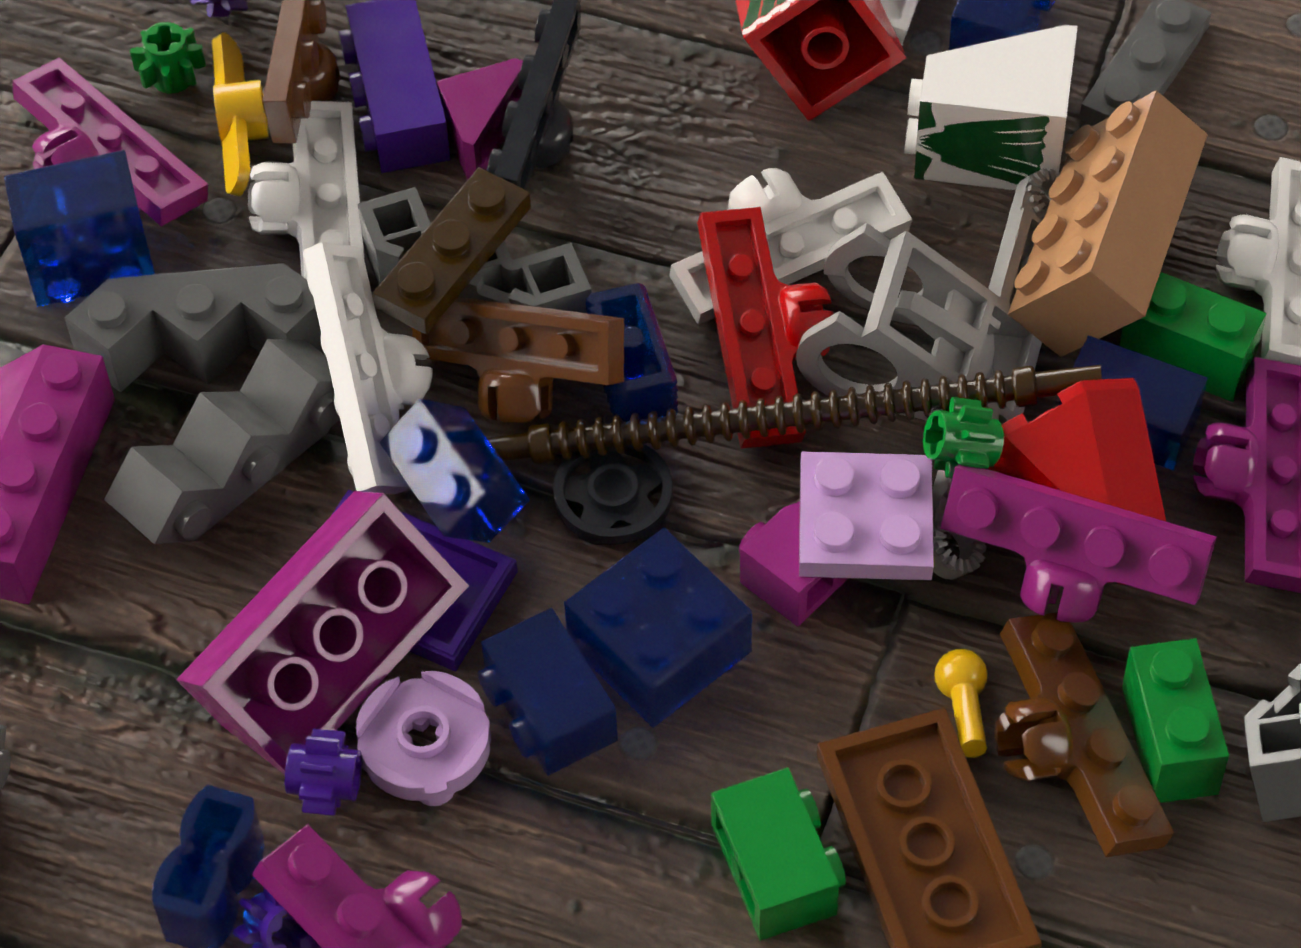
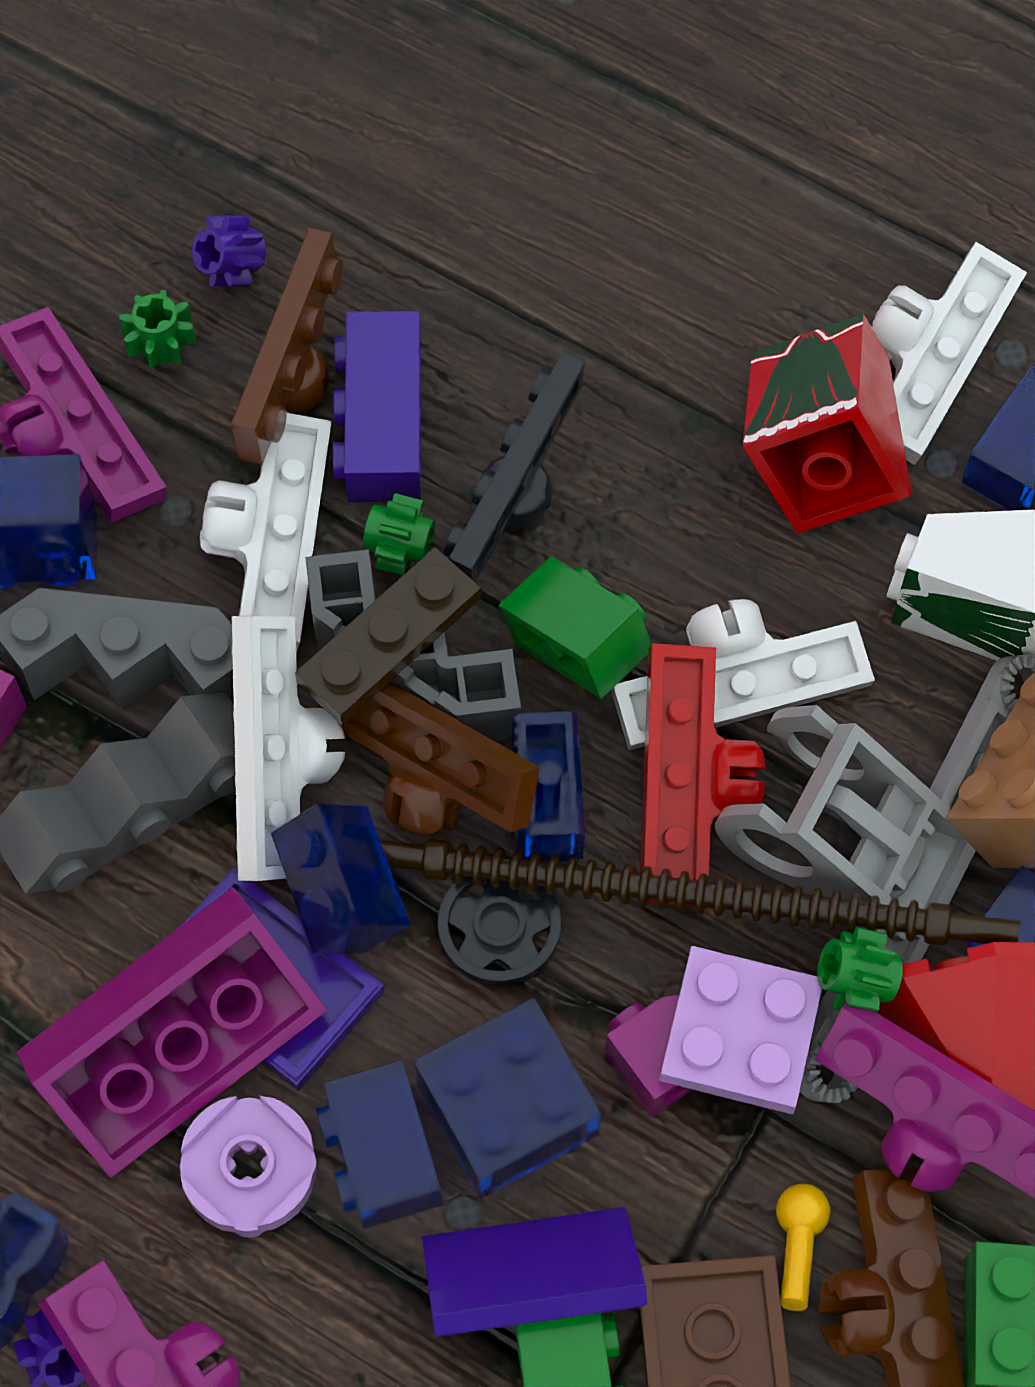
camera: 10 degrees right, 10 degrees up
yellow piece [212,33,269,196] -> none
dark purple gear [285,728,362,816] -> none
magenta slope [436,58,523,179] -> none
none -> green gear [363,493,436,575]
none -> dark purple tile [422,1207,648,1336]
none -> green brick [498,556,651,699]

